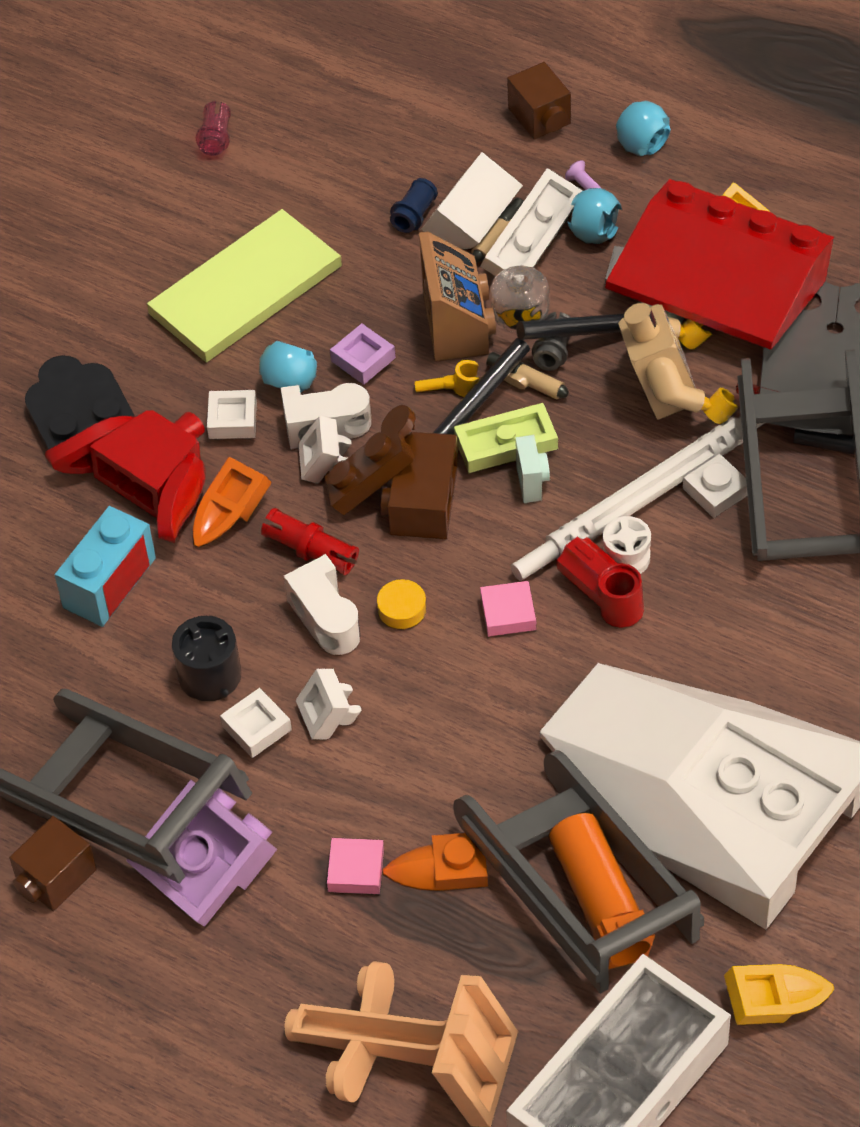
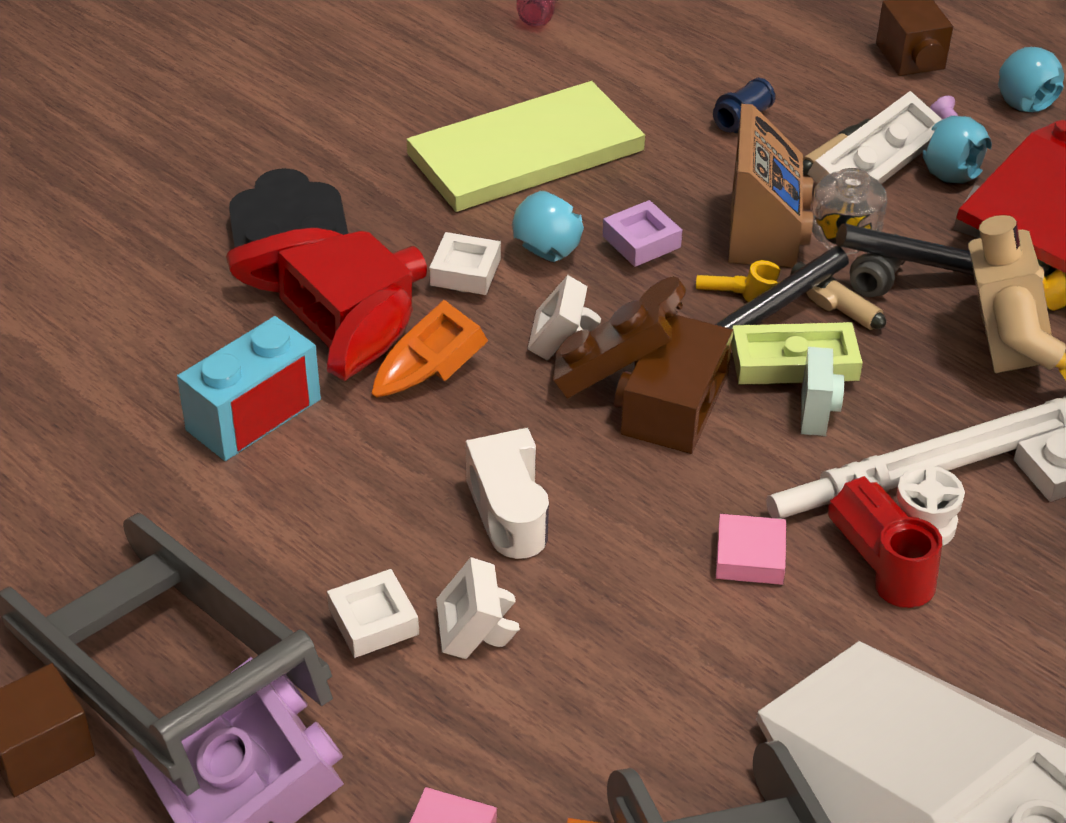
camera: 10 degrees right, 10 degrees down
black piece [172,616,241,701] -> none
red pin [261,508,359,575] -> none
white leg [281,383,372,449] -> none
yellow tile [377,579,426,629] -> none
white brick [421,152,523,249] -> none

